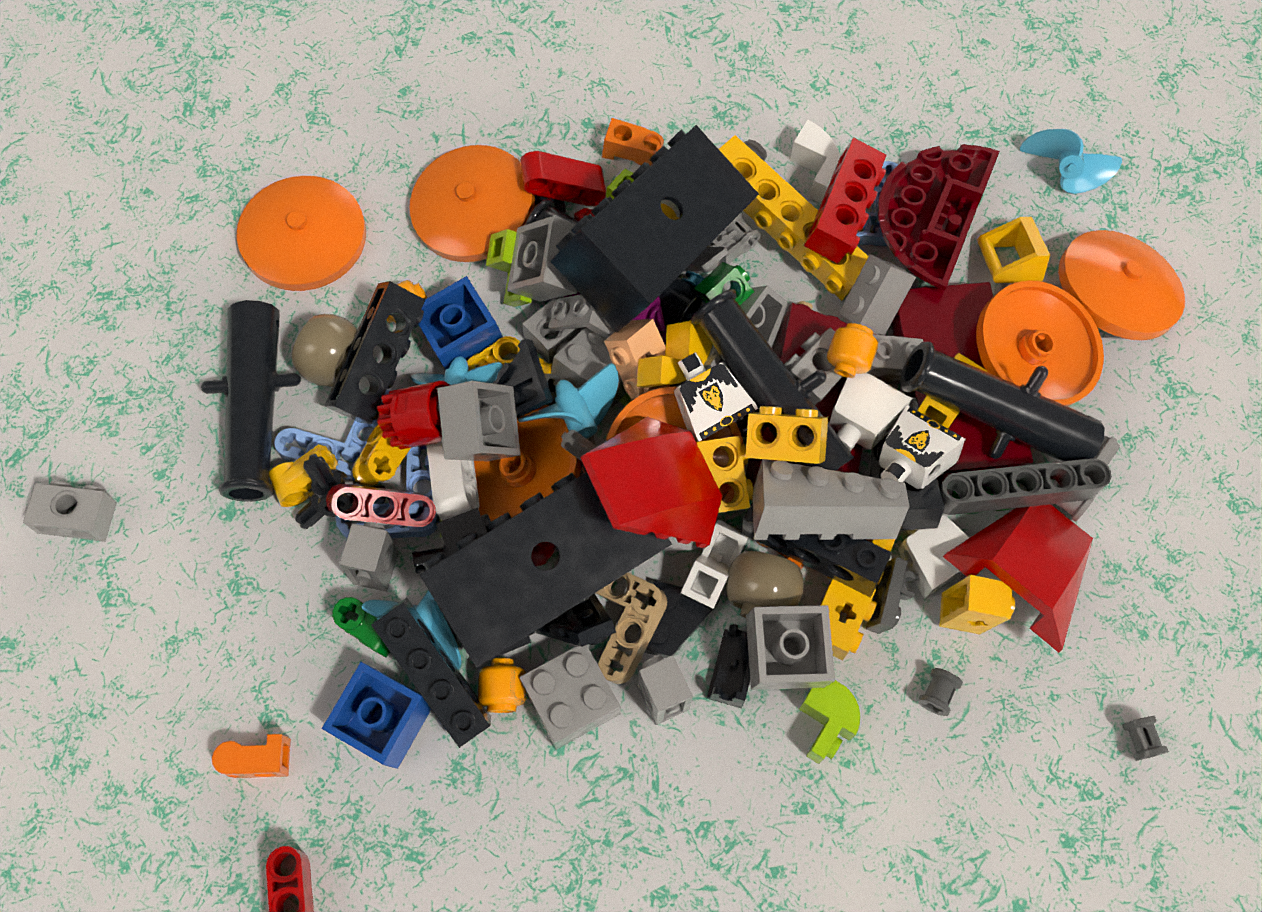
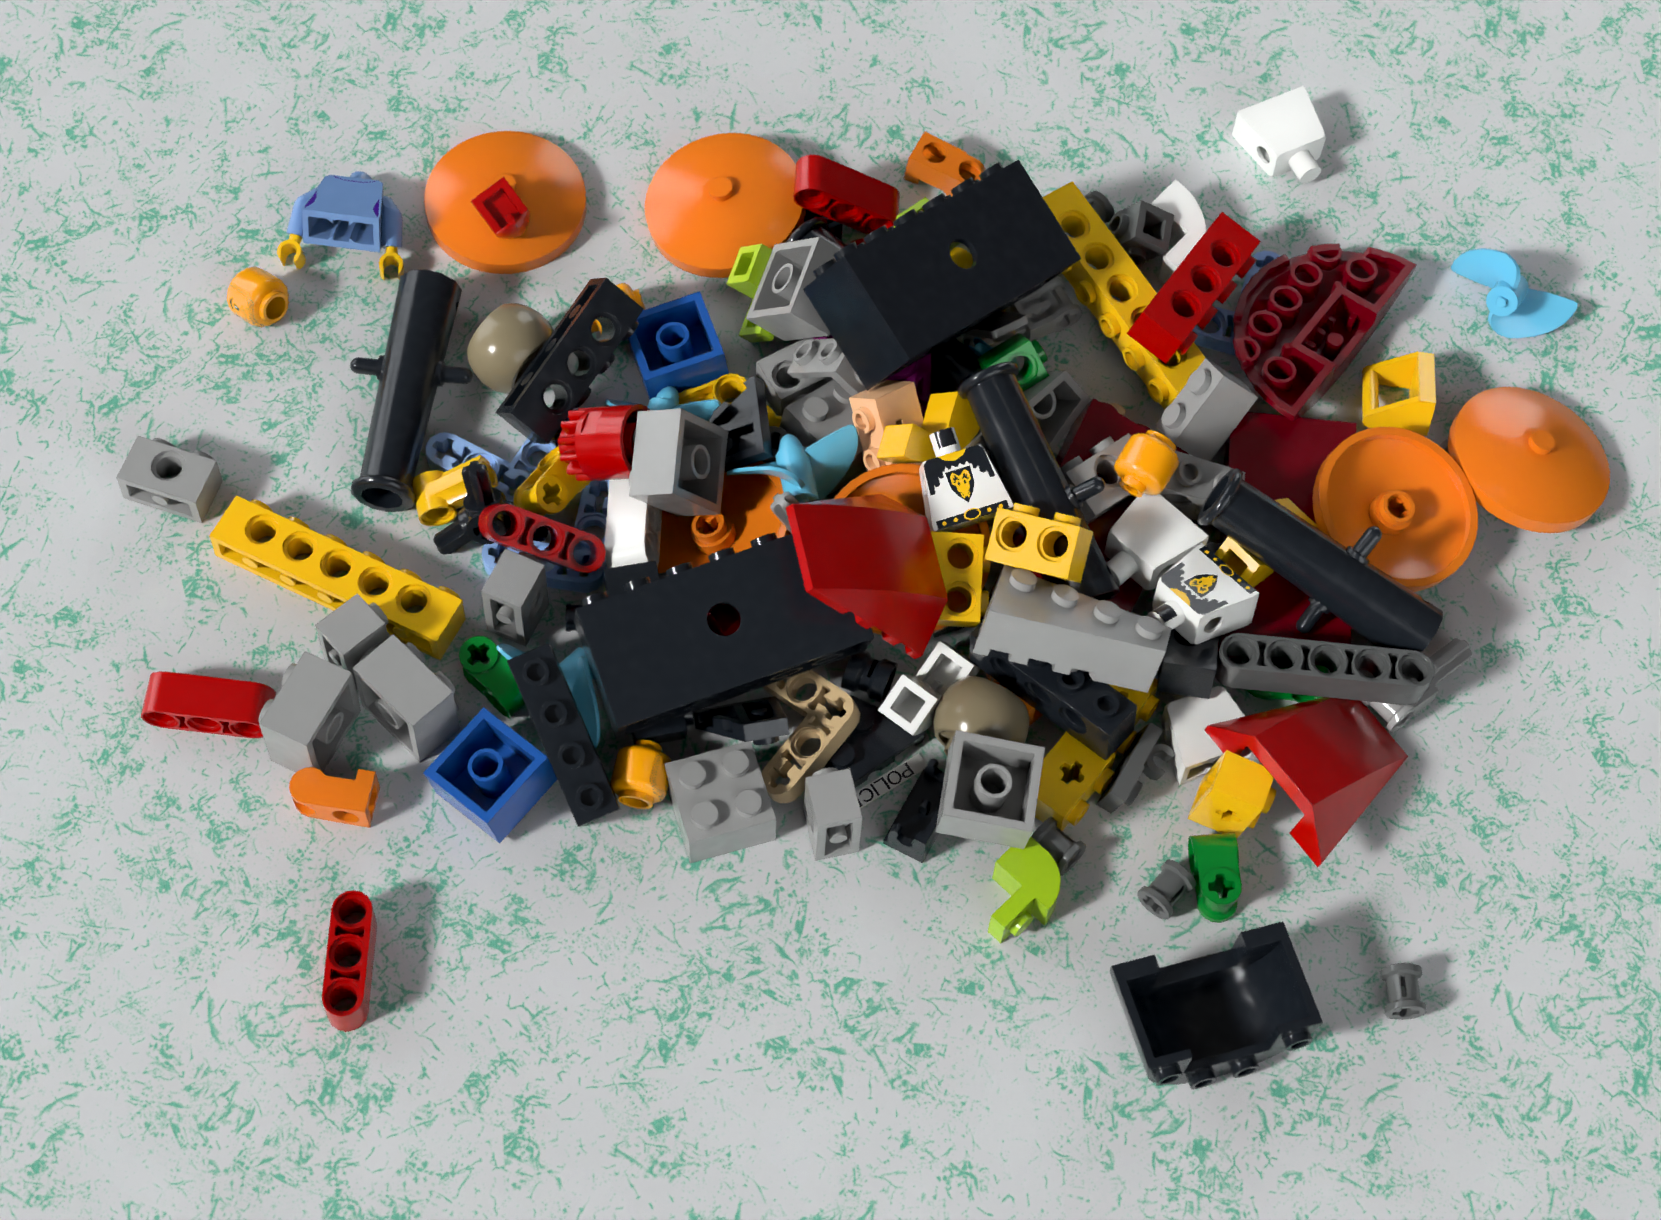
camera: 10 degrees right, 5 degrees down
none -> red beam [141,671,276,739]
none -> yellow brick [209,495,466,660]
none -> light orange head [227,266,289,328]
none -> light grey brick [259,651,361,772]
none -> medium blue torso [277,171,404,281]
none -> light grey brick [315,594,390,690]
none -> light grey brick [353,634,460,763]
none -> red plate [470,177,530,239]
none -> black wheel [841,651,898,703]
none -> white sticker [856,753,927,809]
none -> dark grey bush [1031,817,1086,876]
none -> dark grey brick [1108,200,1174,265]
none -> black cylinder [1110,921,1323,1089]
none -> green piece [1188,833,1242,923]
none -> white torso [1232,86,1326,183]

